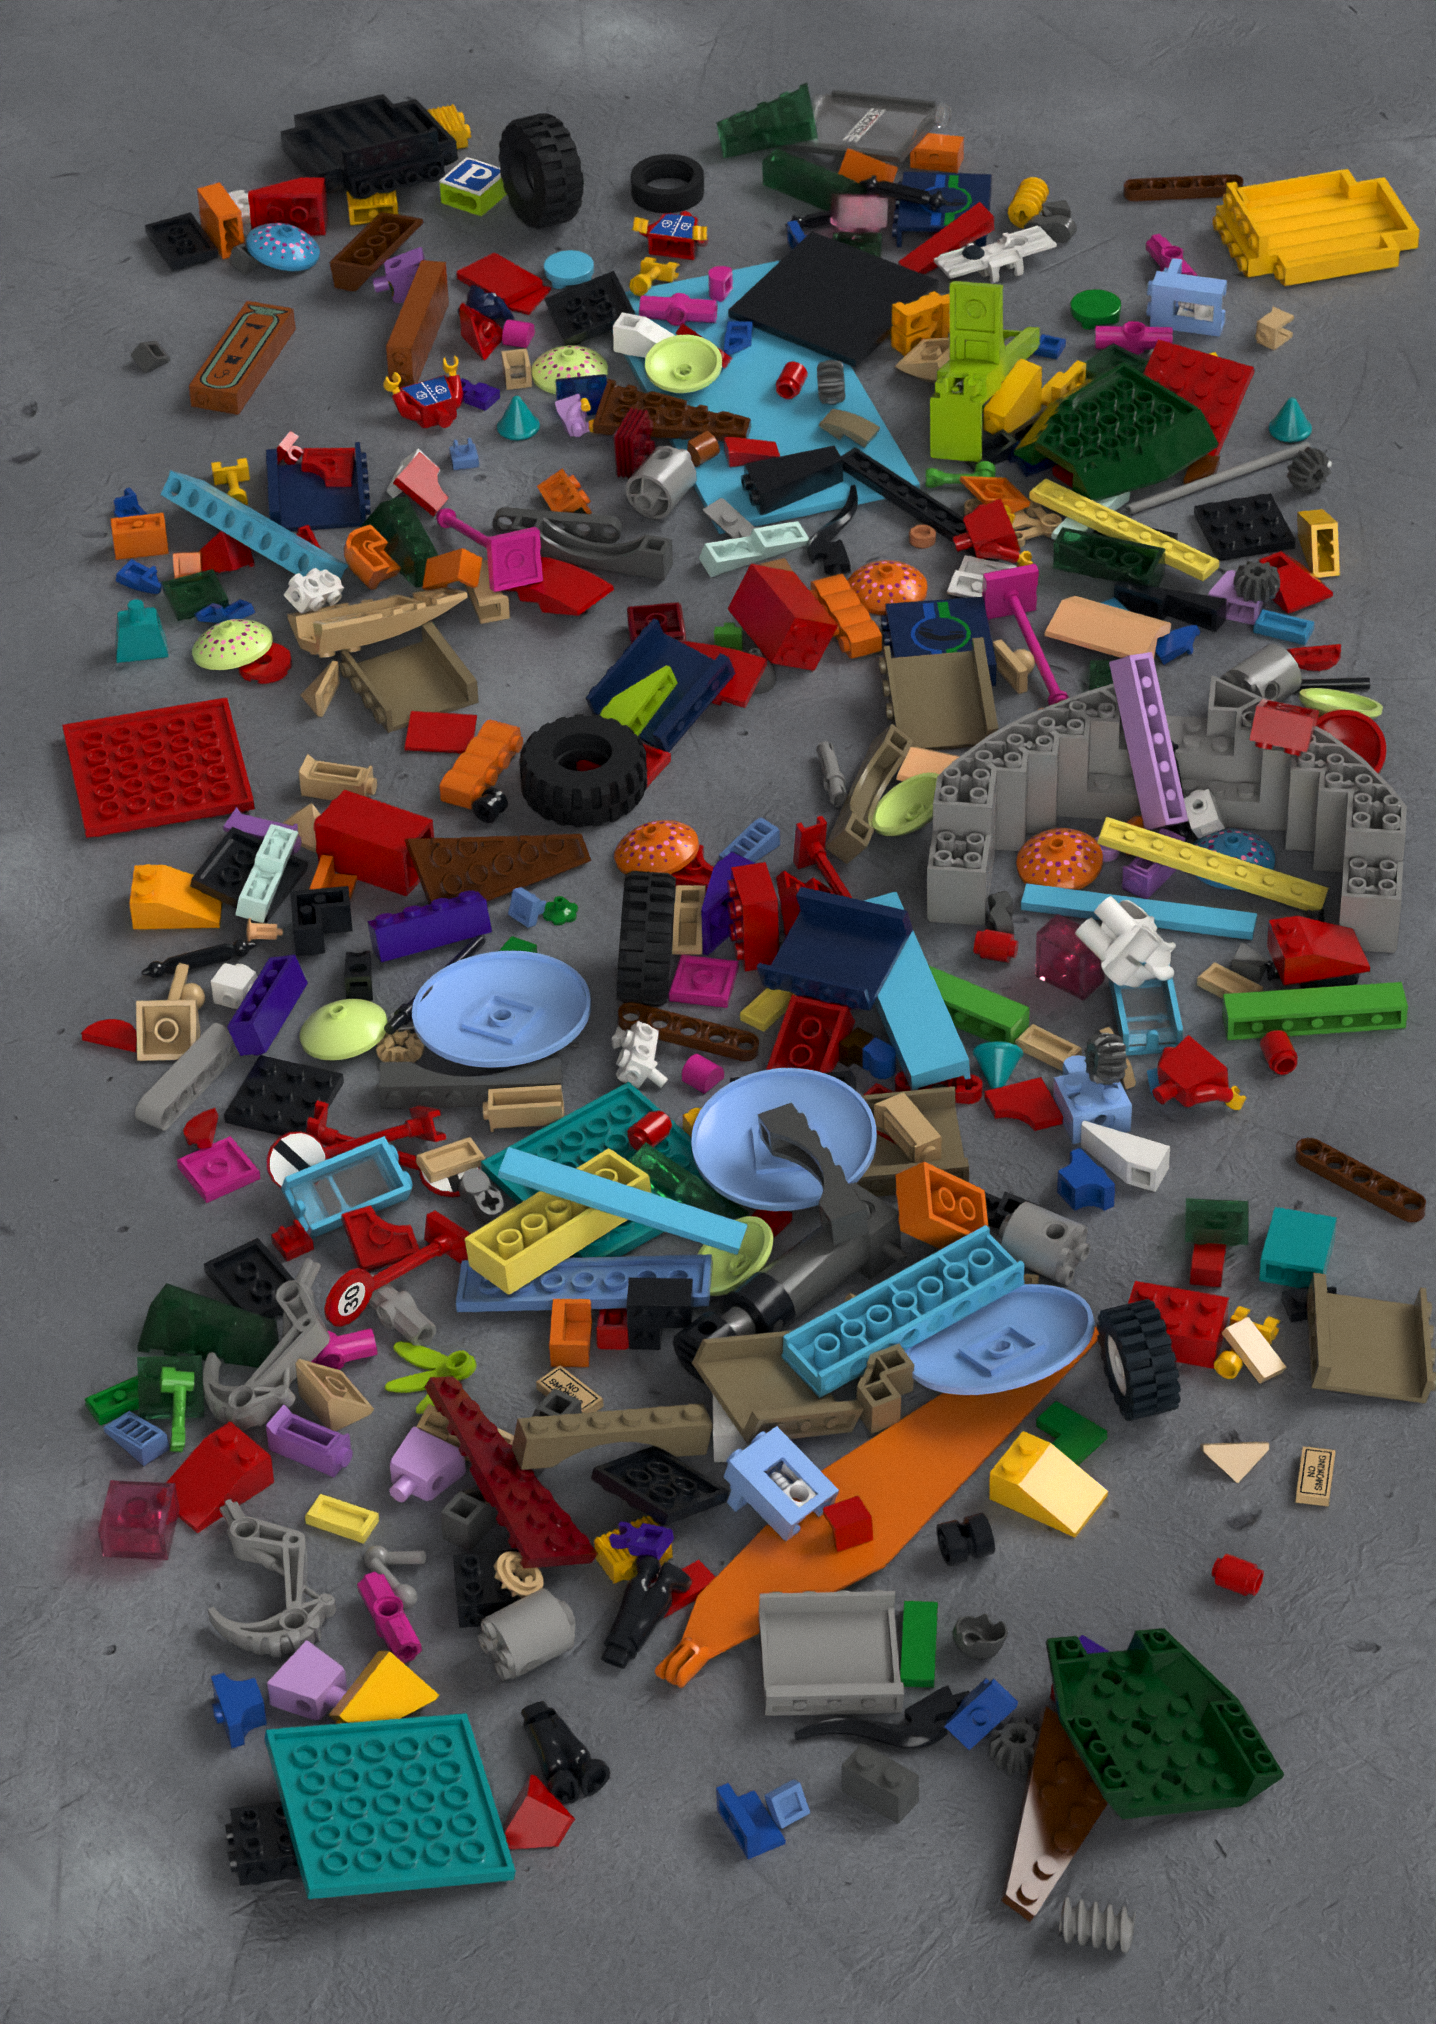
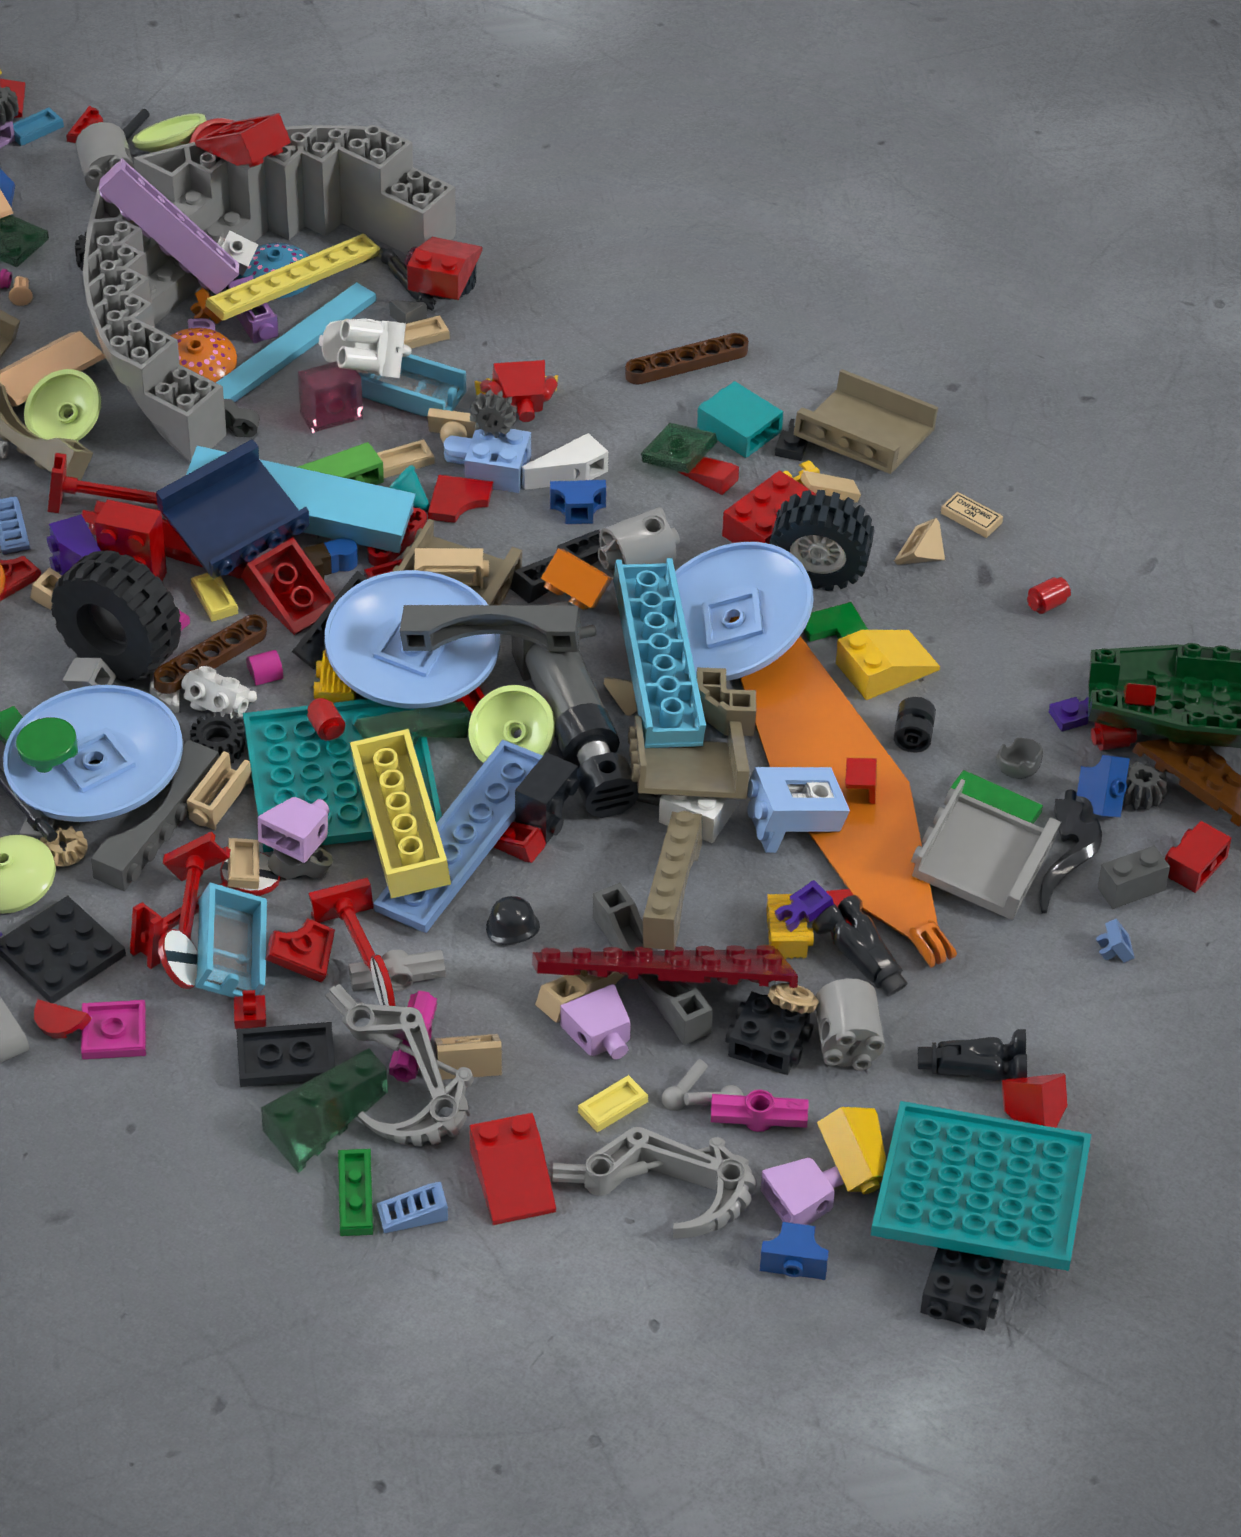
camera: 65 degrees left, 5 degrees up
clear pink brick [98,1480,180,1560] -> none
clear green plate [137,1355,204,1419] -> none
bright green brick [159,1367,194,1452] -> none
medium lavender window [266,1404,353,1477] -> none
lime plant [384,1341,477,1414] -> none
medium azure tile [498,1147,748,1255] -> none
tan tile [536,1365,603,1413] -> none
orange panel [549,1299,592,1367] -> none
black plate [591,1446,729,1526] -> none
blue panel [716,1783,786,1859] -> none
red brick [973,929,1019,963] -> none
bright green brick [1222,982,1408,1040] -> none
red brick [1260,1030,1298,1075] -> none
none -> green tile [16,717,78,773]
none -> light grey brick [62,658,116,690]
none -> black tyre [190,712,245,764]
none -> lavender torso [258,797,329,863]
none -> black helmet [486,896,540,945]
none -> red slope [1124,683,1157,706]
none -> red brick [1165,821,1231,893]

